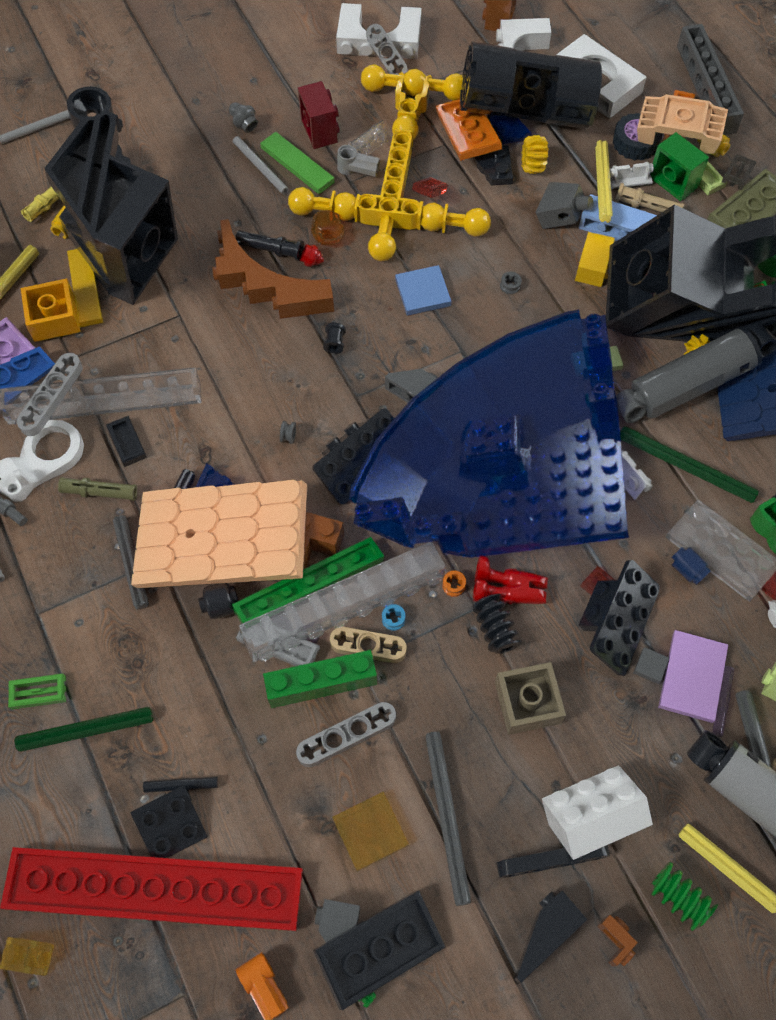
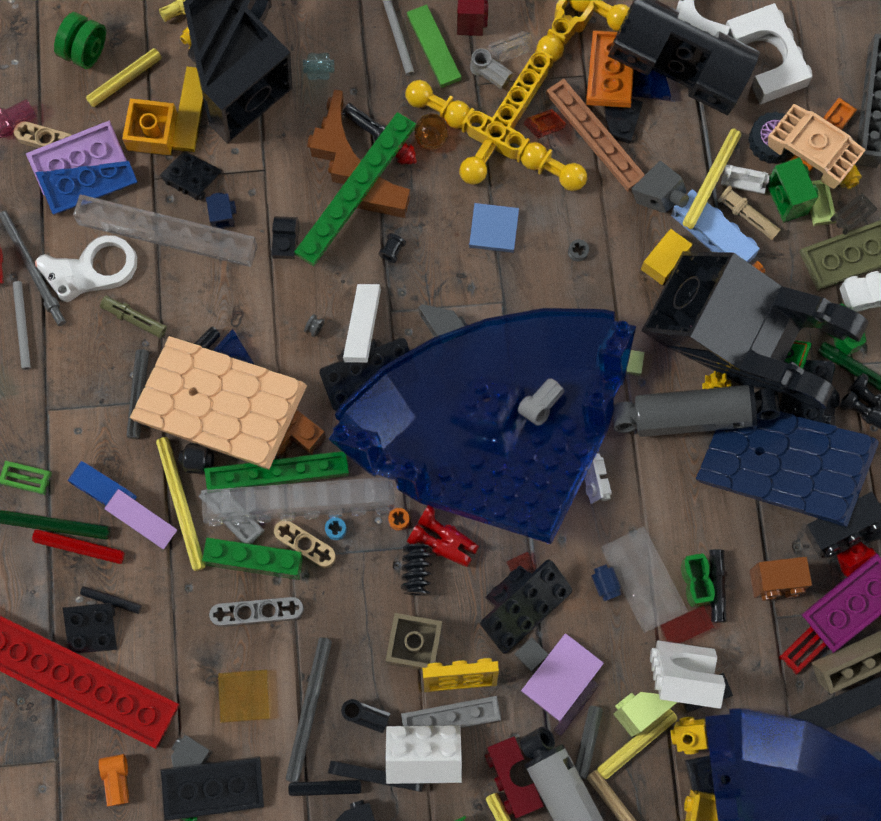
camera: 20 degrees right, 10 degrees up
light grey beam [17,353,83,436] -> none
black tile [106,415,147,467] -> none
yellow gear [521,135,549,174] -> none
dark green axle [618,426,759,503] -> none
none -> red axle [32,529,125,564]
none -> blue beam [67,461,137,506]
none -> lavender tile [104,489,177,549]
none -> light yellow axle [156,437,205,571]
none -> black hinge [160,151,222,201]
none -> dark blue brick [206,193,237,230]
none -> black brick [271,216,300,259]
none -> black axle [288,780,362,796]
none -> green plate [294,112,416,267]
none -> clear light blue piece [303,52,335,80]
none -> black piece [341,699,390,734]
none -> white tile [343,284,381,363]
none -> light grey tile [401,696,501,728]
none -> yellow plate [422,658,499,692]
none -> dark red arch [484,736,544,819]
none -> light grey piece [518,378,565,426]
none -> nougat plate [546,79,645,192]

